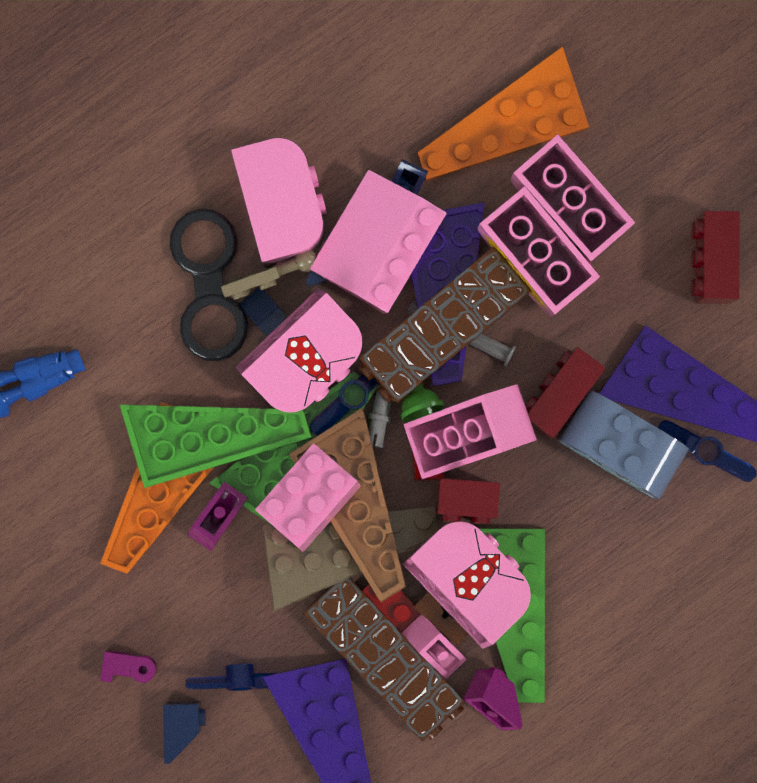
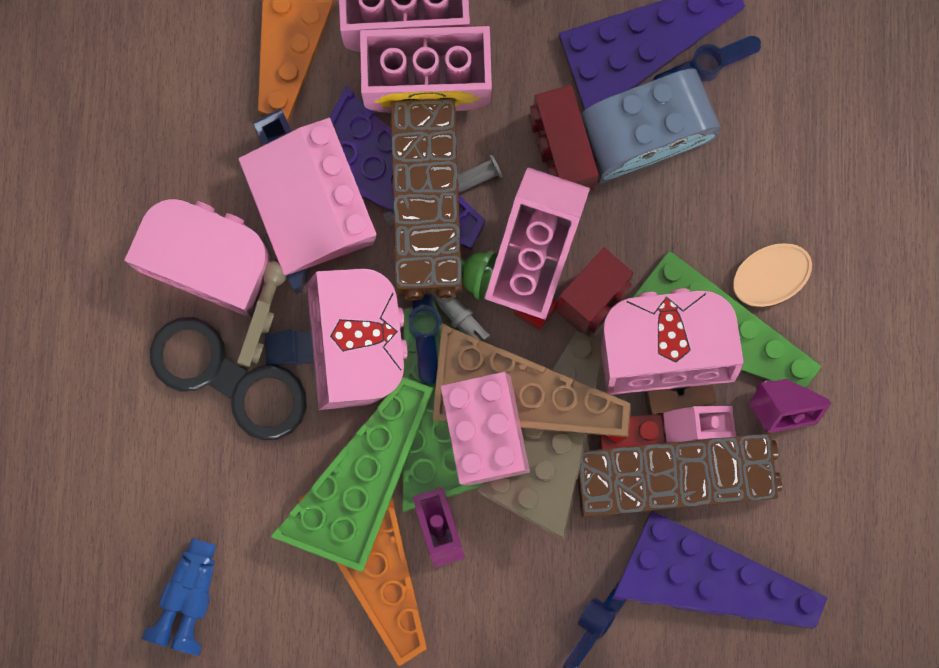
camera: 55 degrees left, 5 degrees down
none -> light nougat piece [733,243,812,307]

